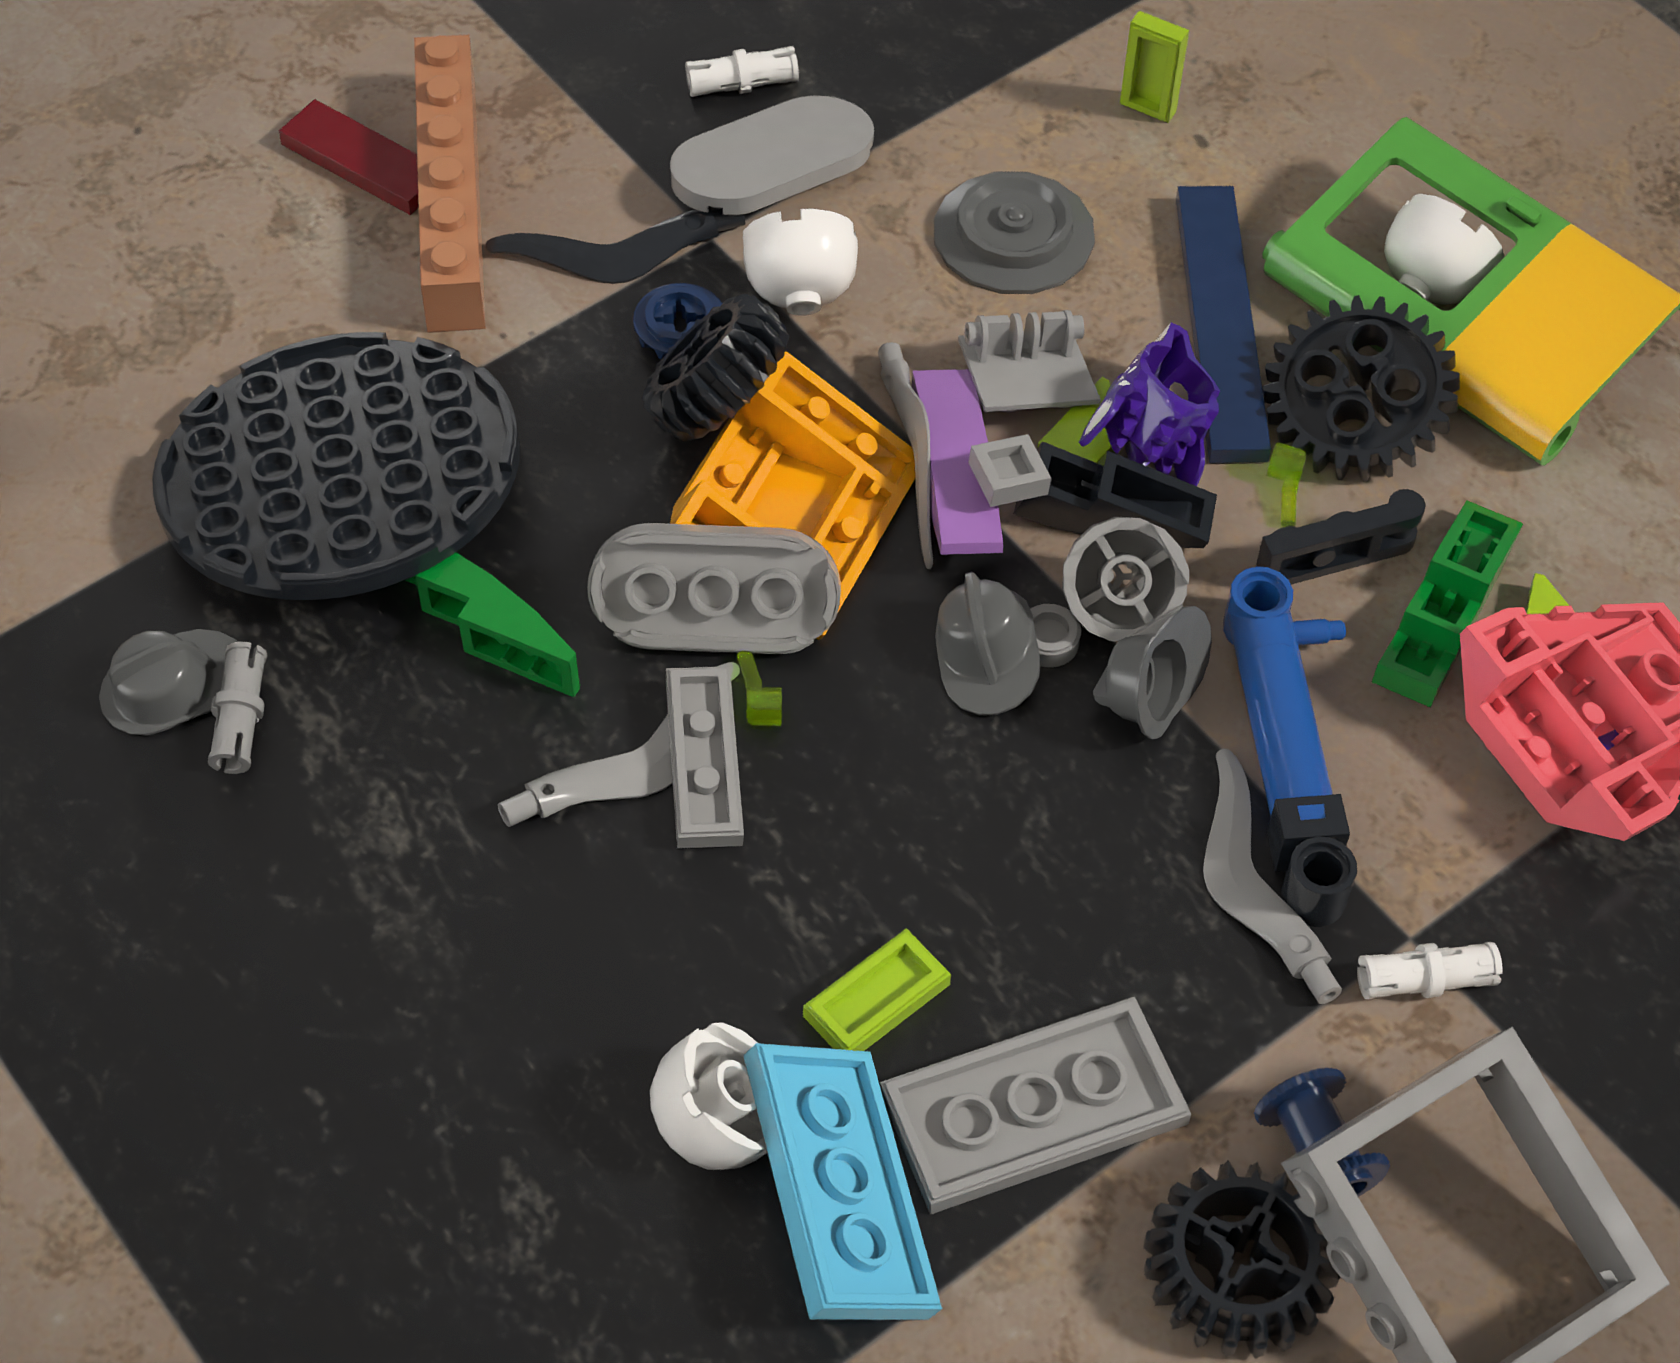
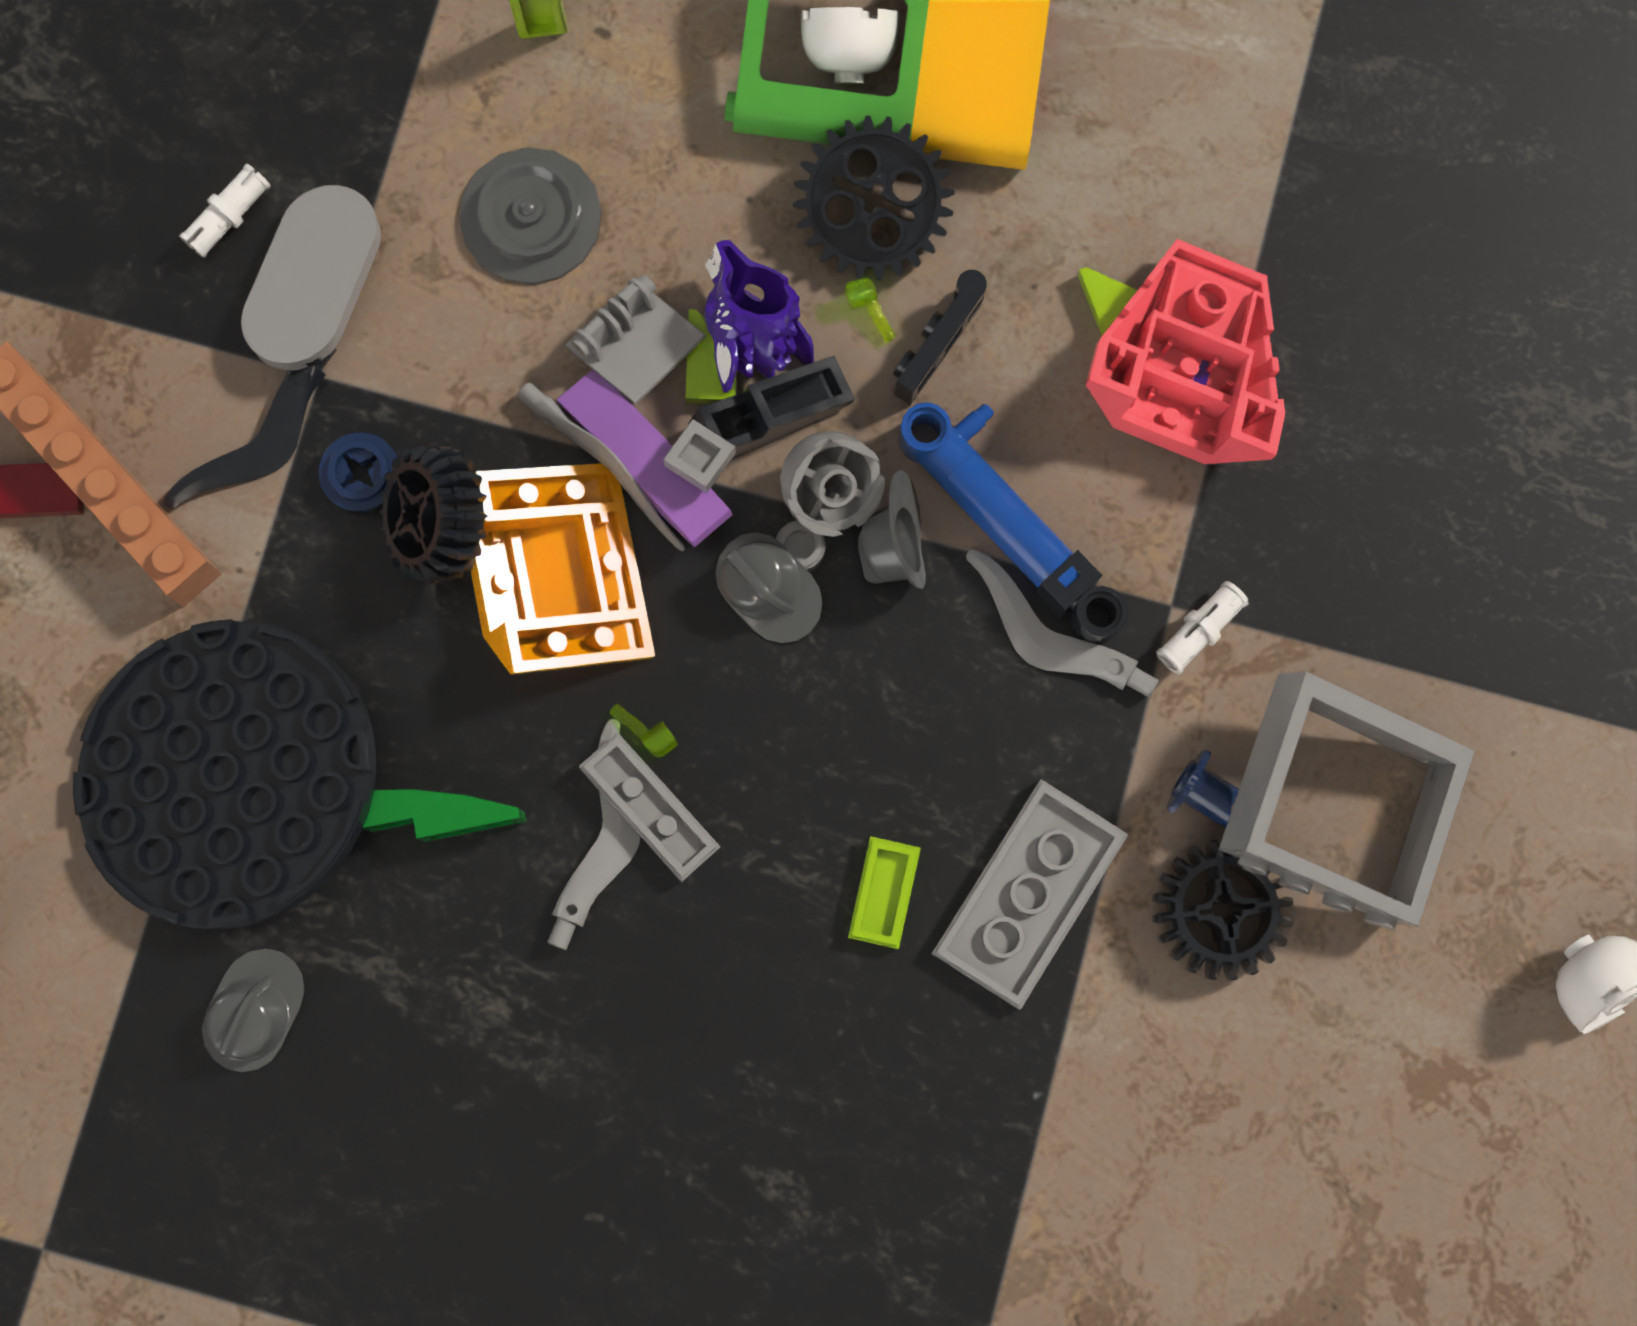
camera: 40 degrees left, 25 degrees up
light grey pin [208,642,267,774] -> none
light grey tile [587,523,841,654] -> none
white cylinder [650,1023,767,1170] -> none
white cylinder [743,209,858,316] -> none
medium azure tile [743,1043,942,1320] -> none
dark blue tile [1176,186,1271,463] -> none
green slope [1371,500,1524,707] -> none

